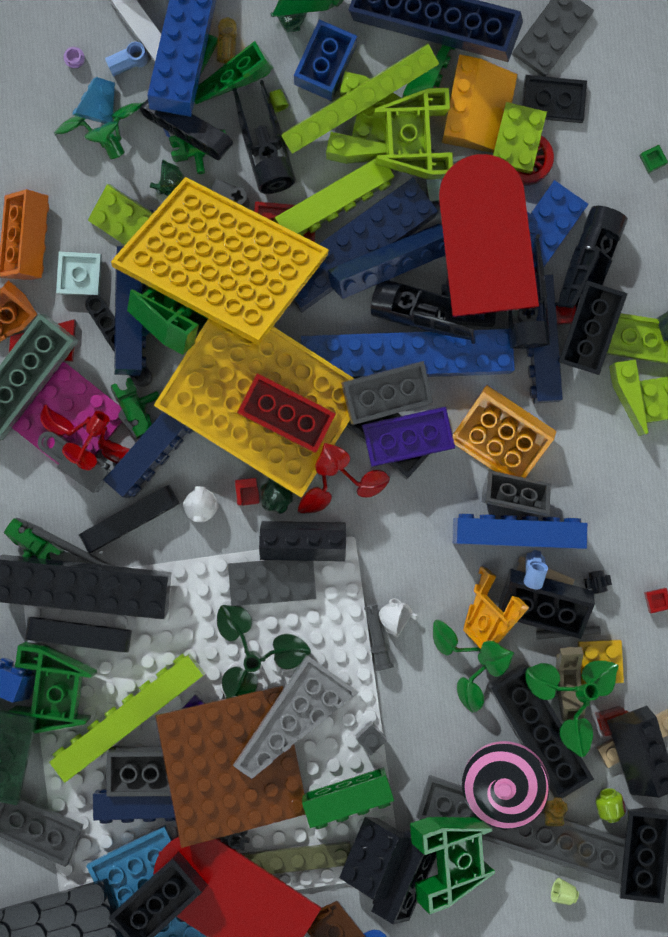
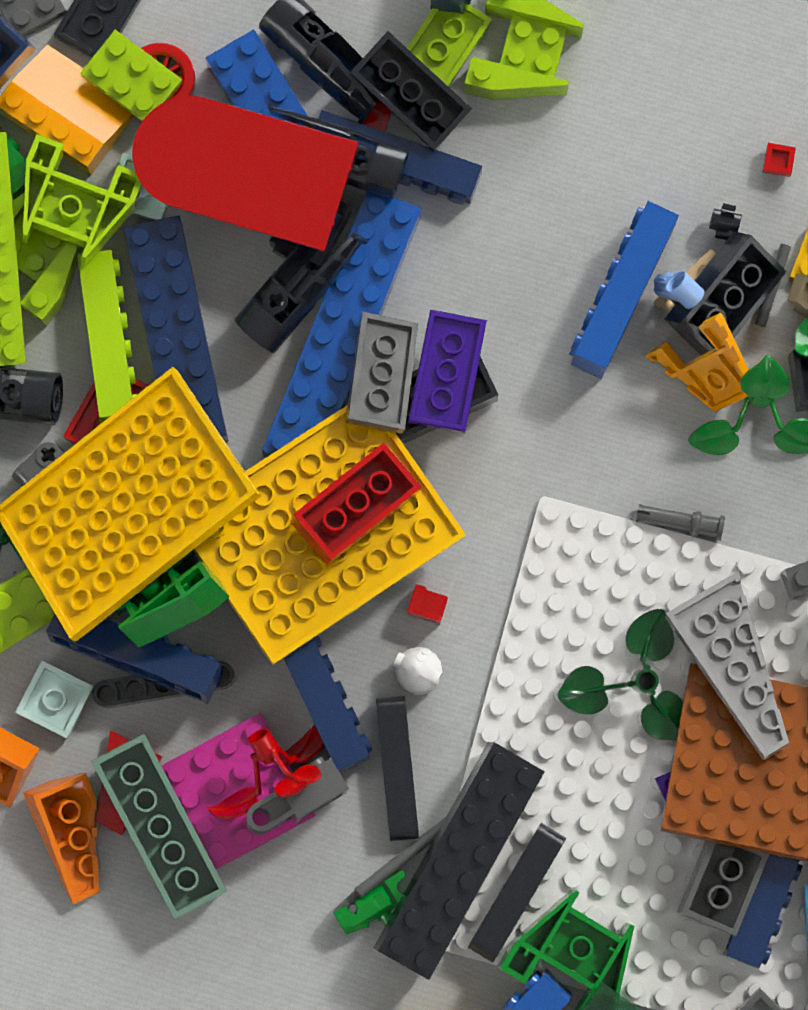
camera: 60 degrees left, 5 degrees down
lime brick [49,653,205,783] -> none
green piece [111,377,160,439] -> none
dark grey plate [228,560,316,606] -> none
black slope [259,521,346,562] -> none
clear green helmet [260,478,293,514] -> none
red plant [297,443,390,514] -> none
dark blue brick [328,224,446,299] -> none
white helmet [379,598,418,637] -> none
light orange slope [453,385,557,478] -> none
dark grey slope [481,470,551,517] -> none

